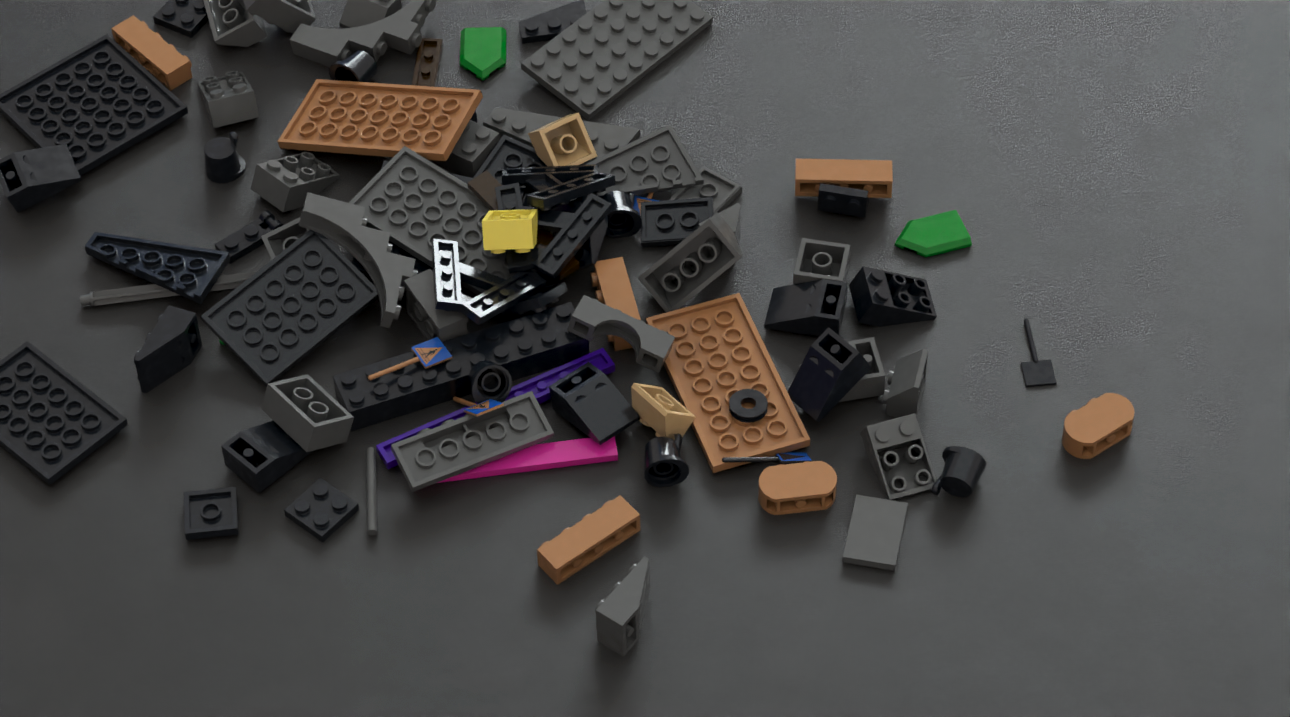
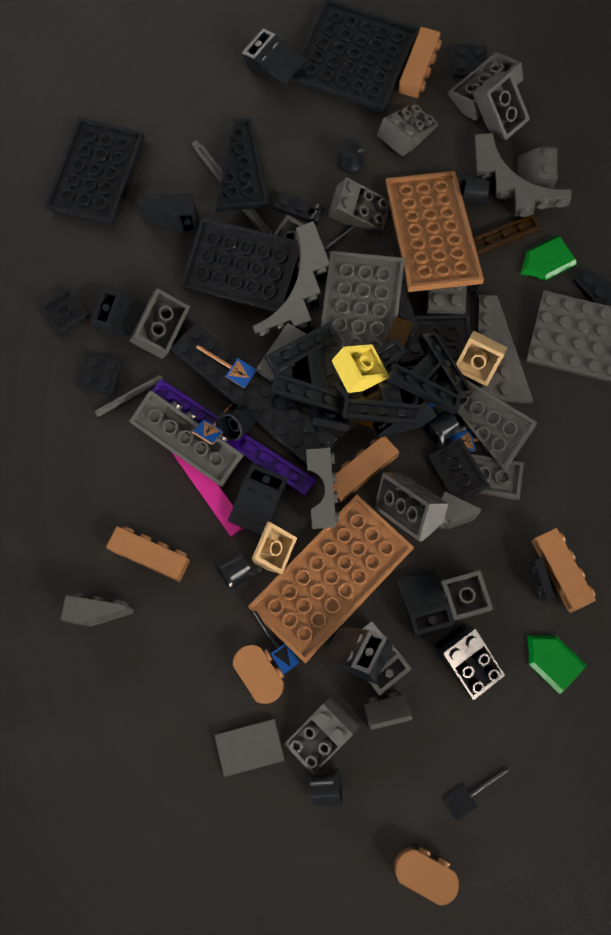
camera: 65 degrees right, 25 degrees up
black piece [729,389,768,423] -> none

